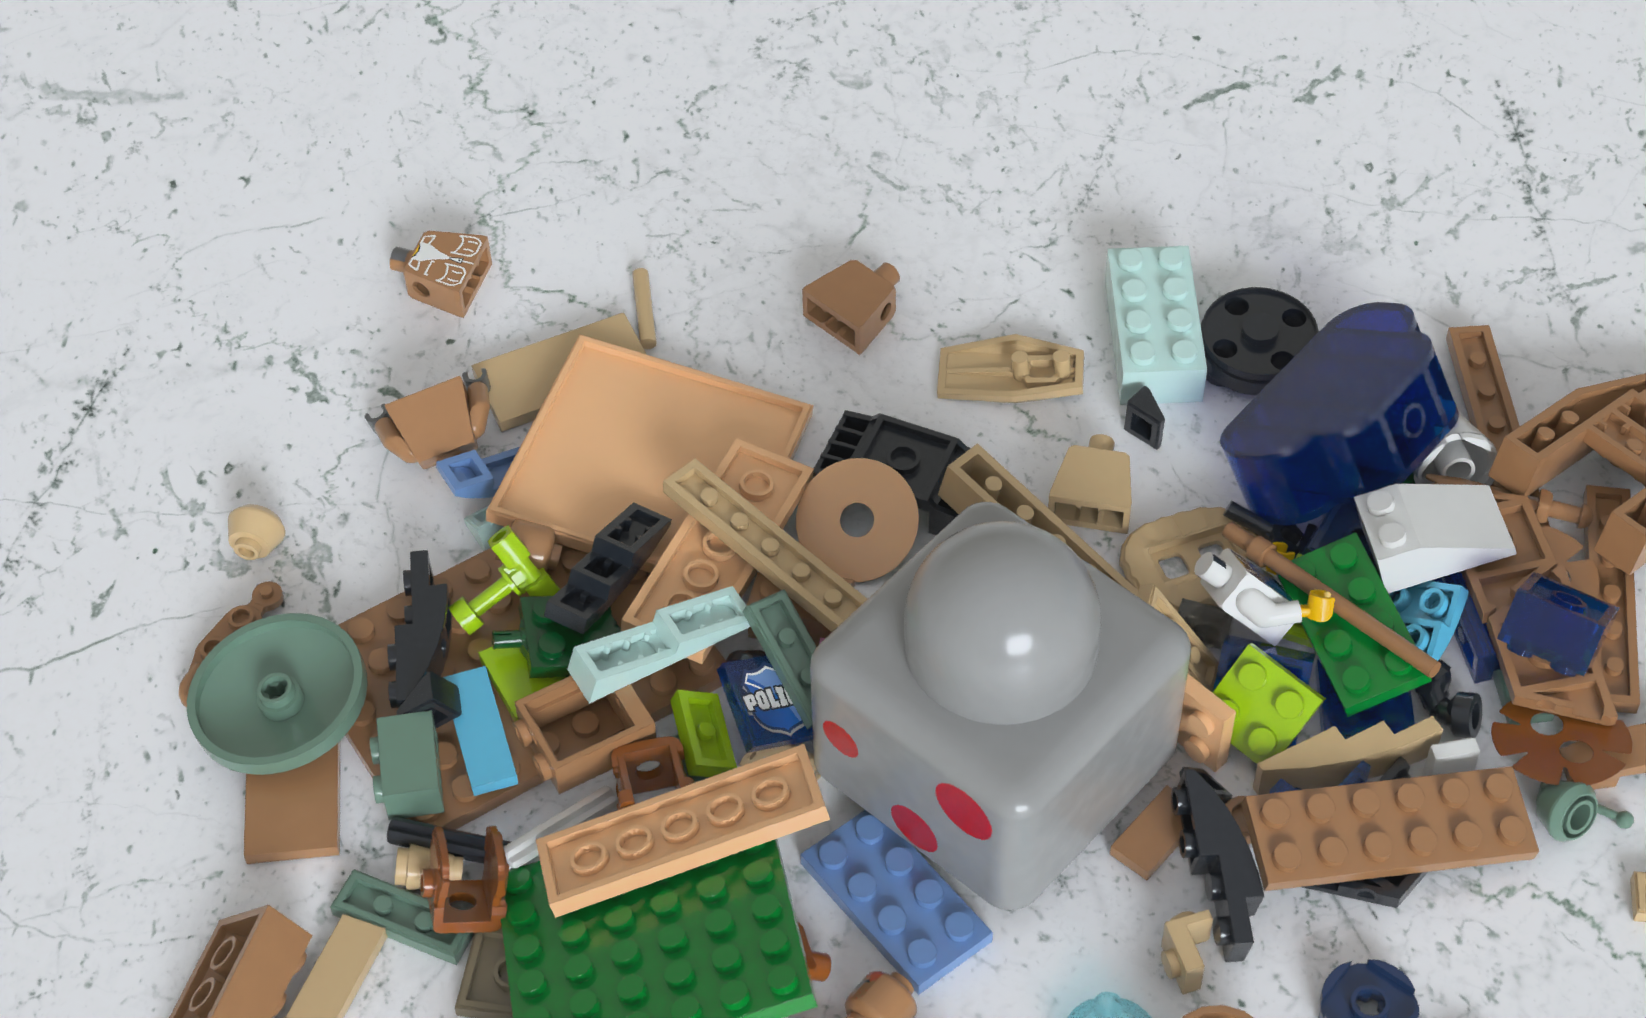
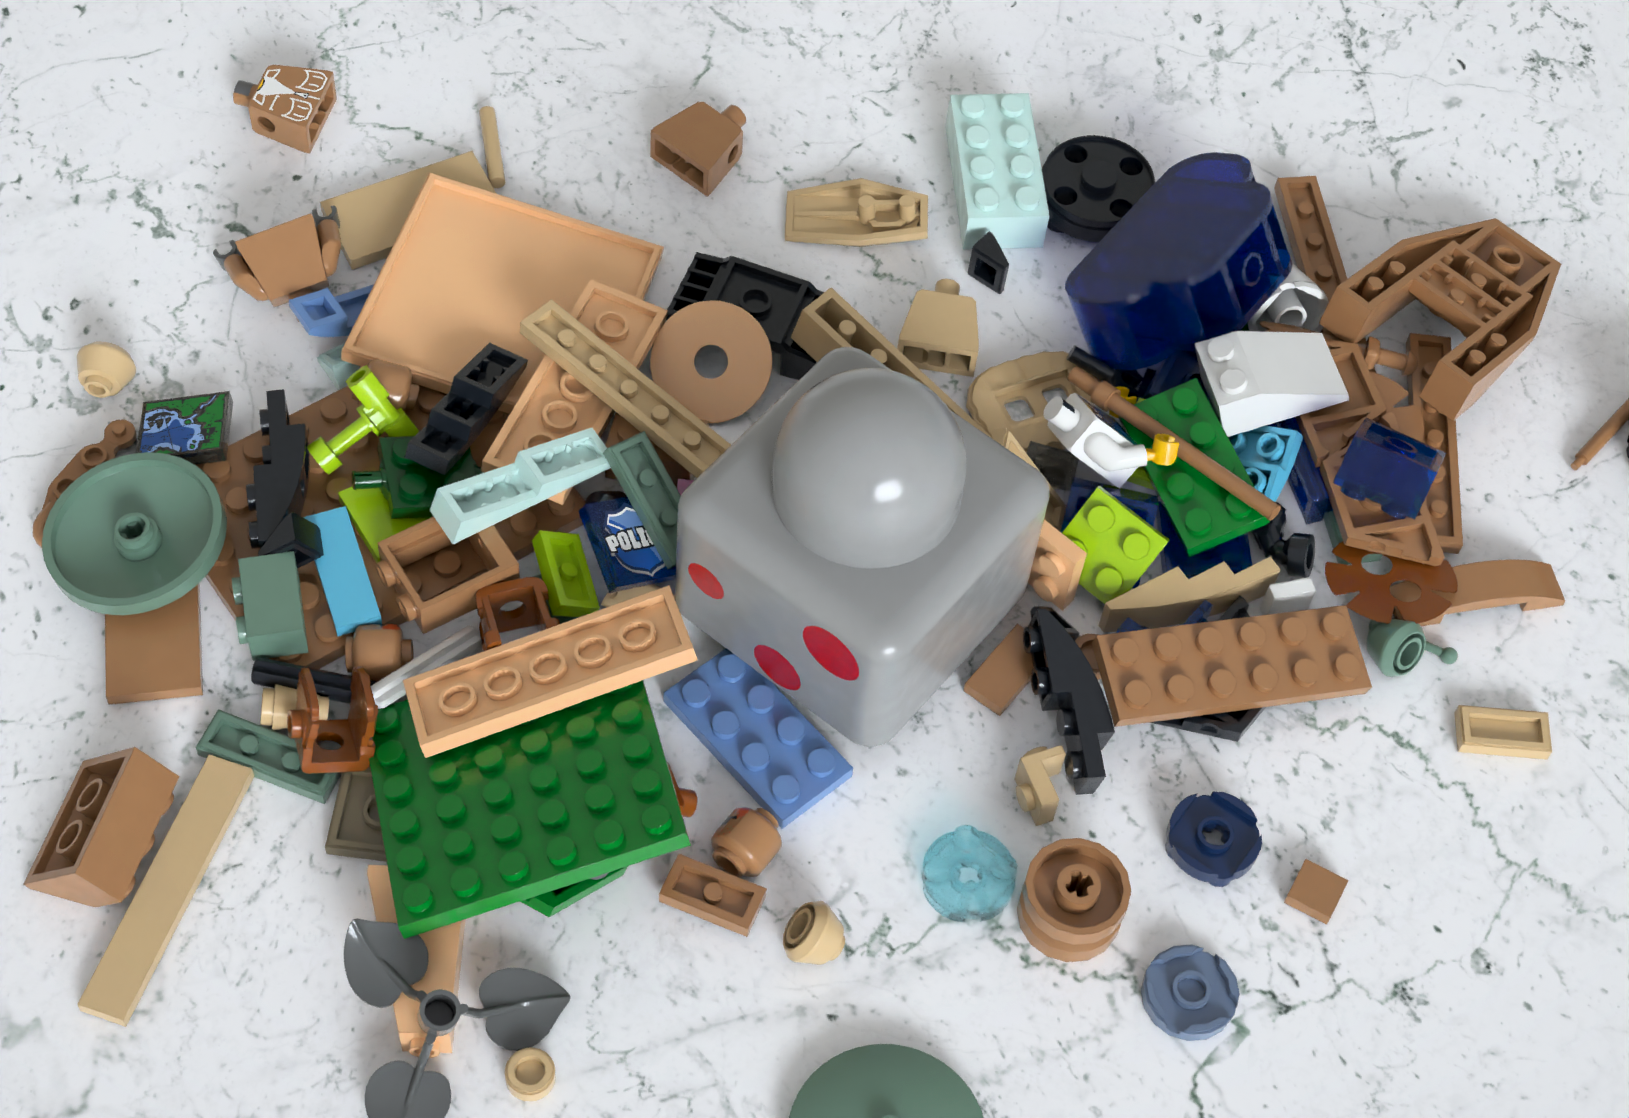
camera: 10 degrees left, 5 degrees up
none -> tile [136,391,233,465]
none -> medium nougat head [345,624,414,681]

